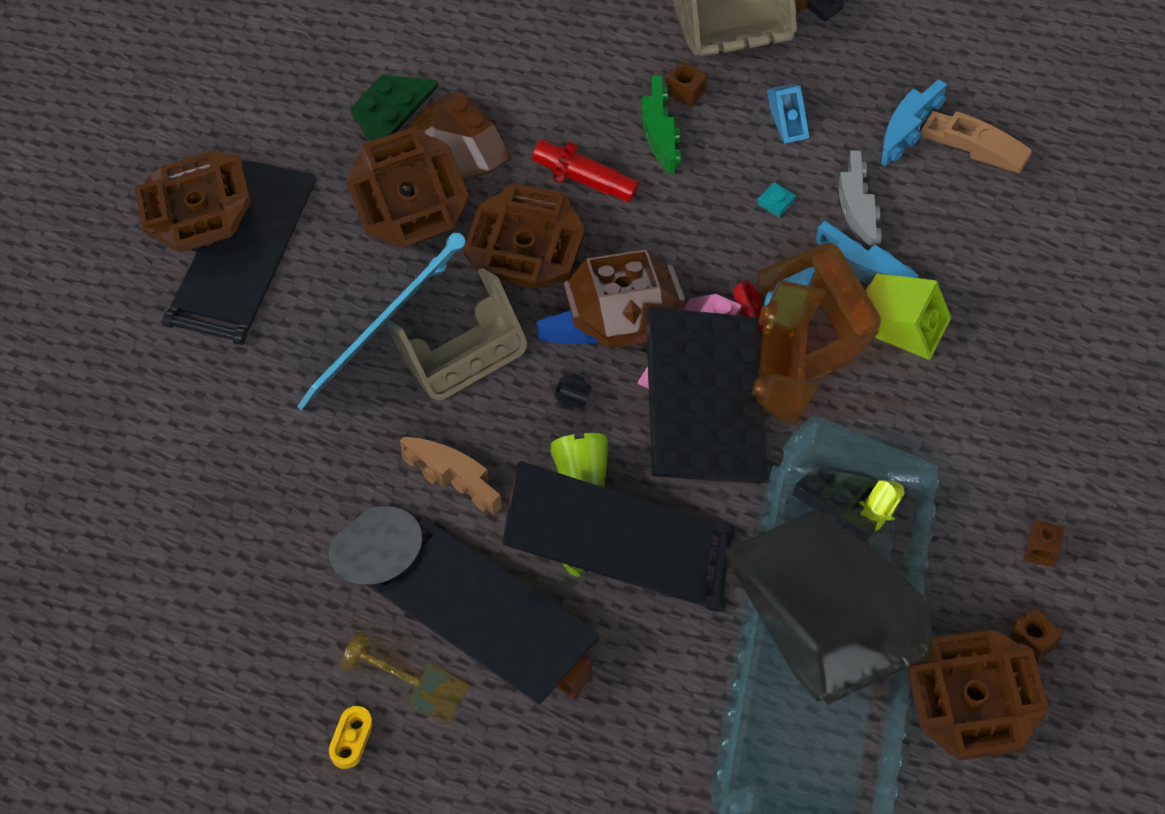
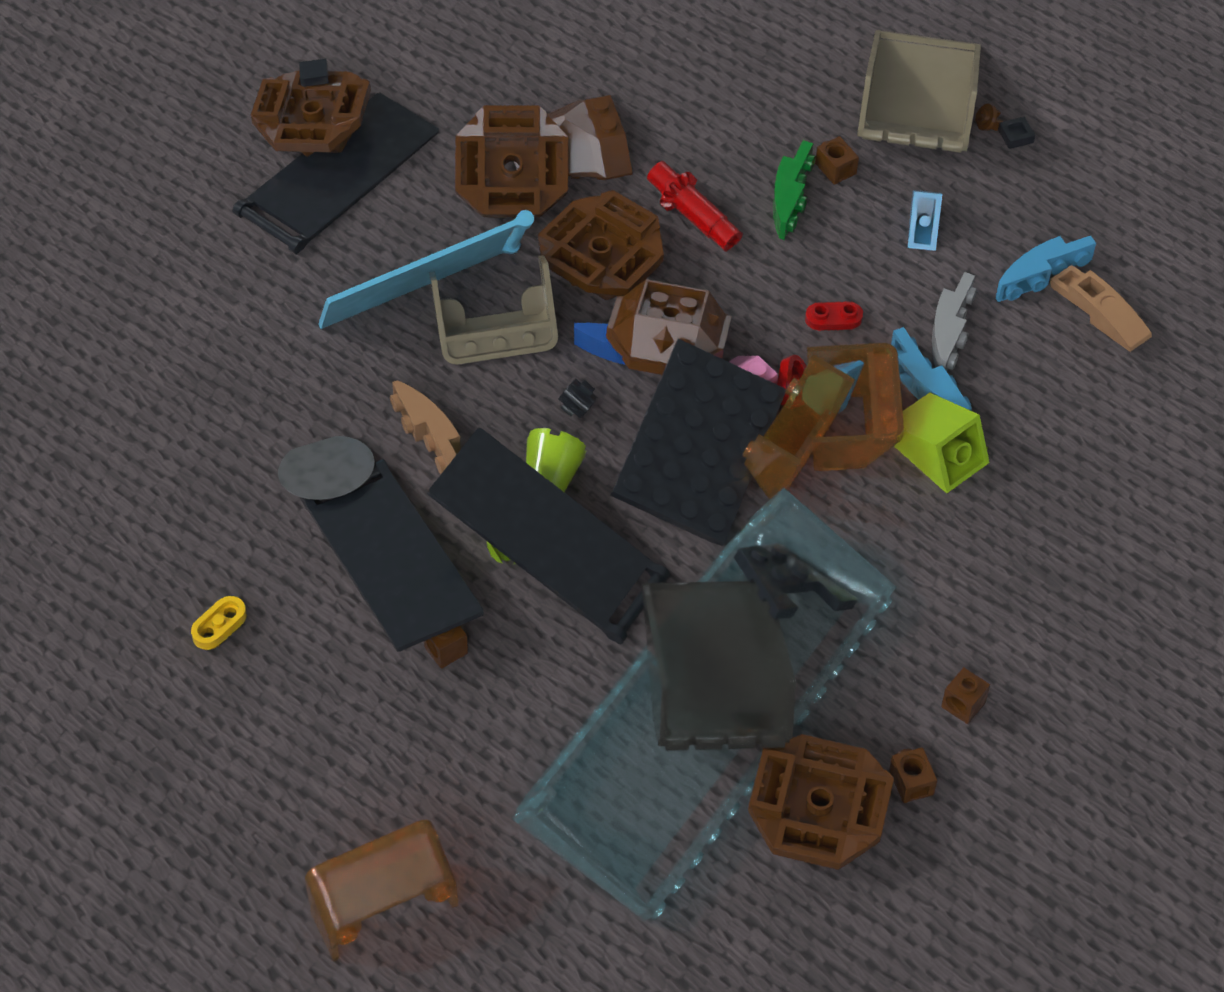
camera: 20 degrees right, 5 degrees down
clear yellow piece [340,630,470,724] -> none
dark green wing [350,75,439,142] -> none
teal plate [758,182,796,217] -> none
neon yellow arm [859,480,905,531] -> none
none -> black tile [299,58,329,87]
none -> red plate [805,302,863,331]

